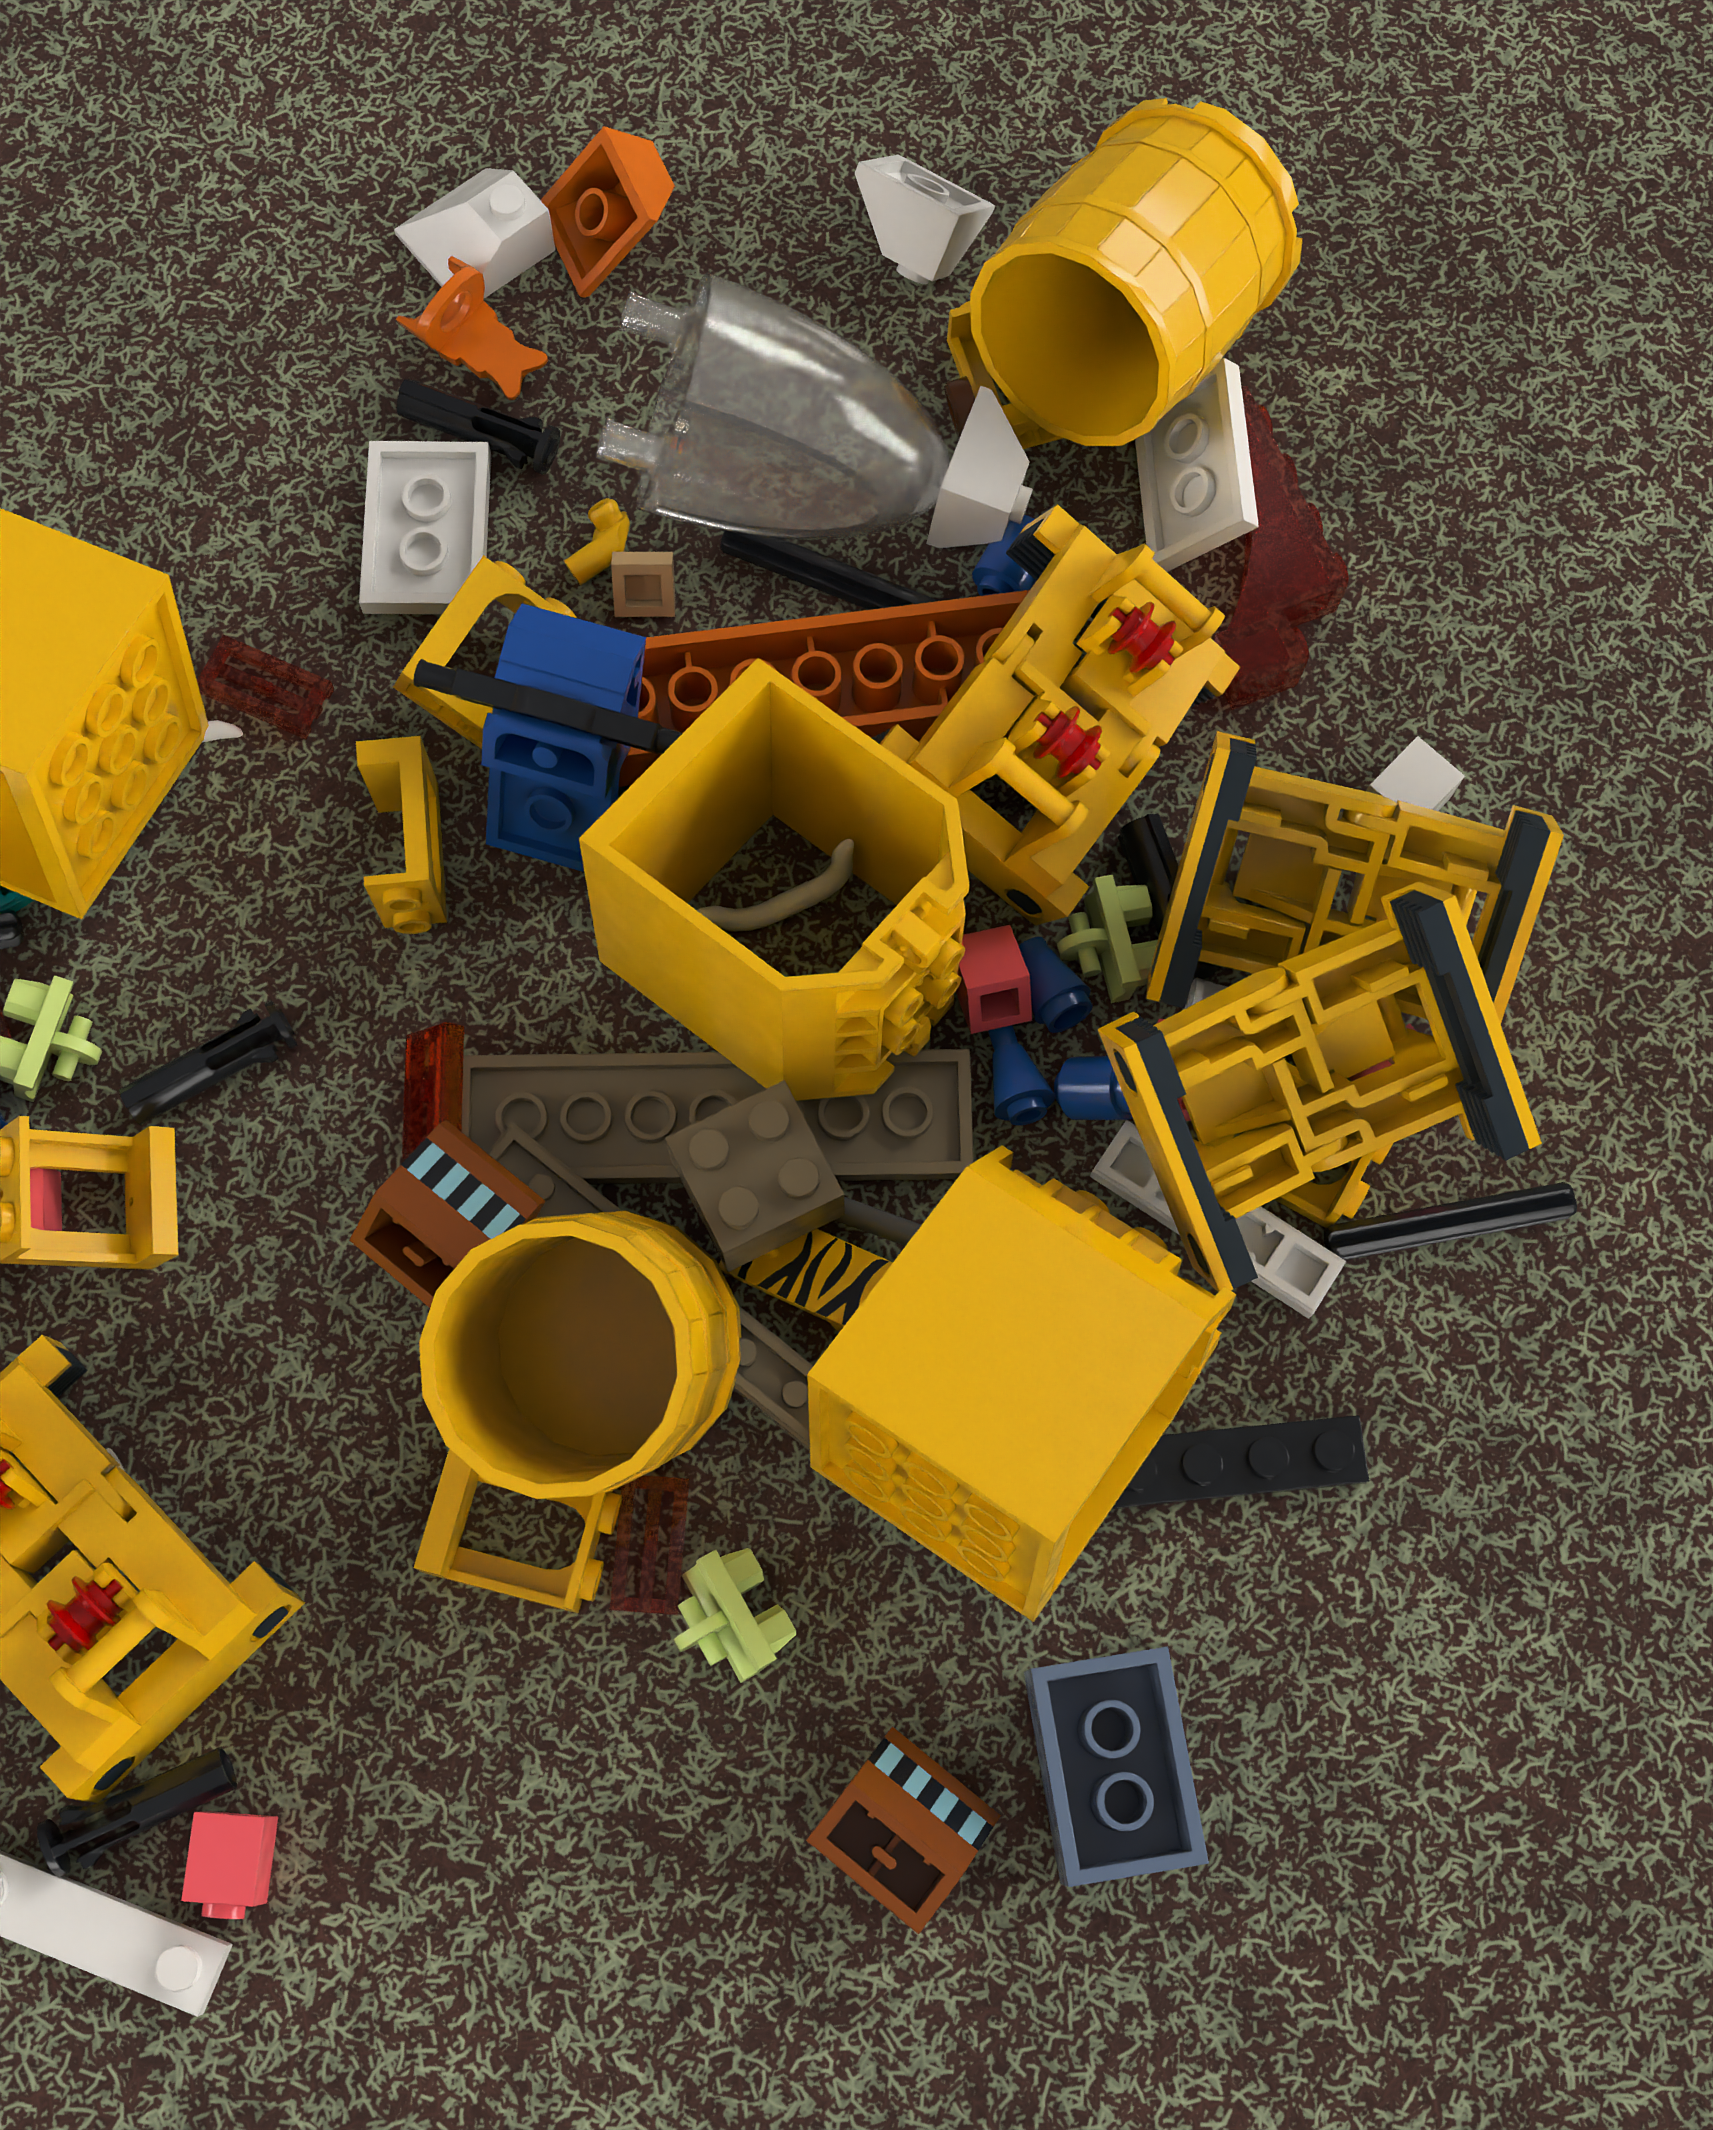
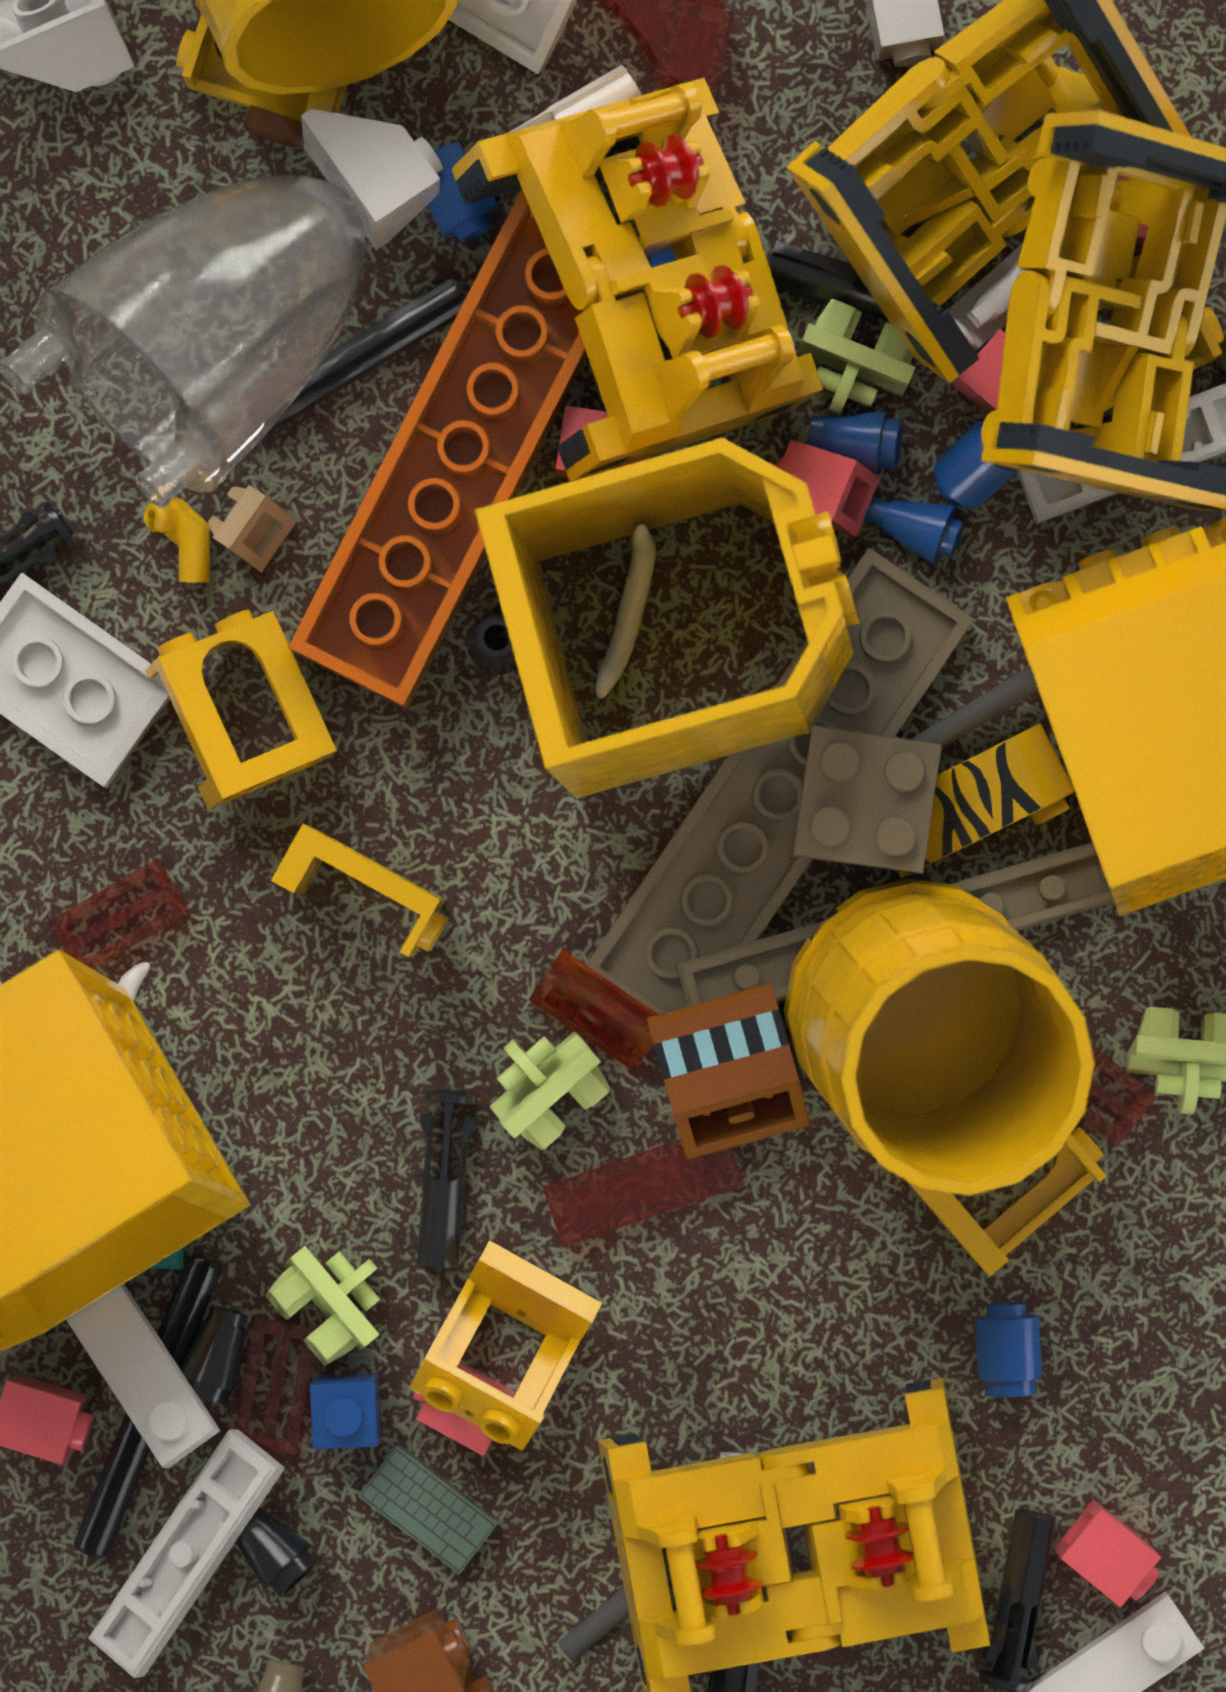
camera: 55 degrees left, 15 degrees up
blue piece [414,603,683,872] -> none
none -> yellowish green hips [490,1031,611,1150]
none -> clear red tile [542,1138,744,1247]
none -> blue brick [975,1302,1042,1397]

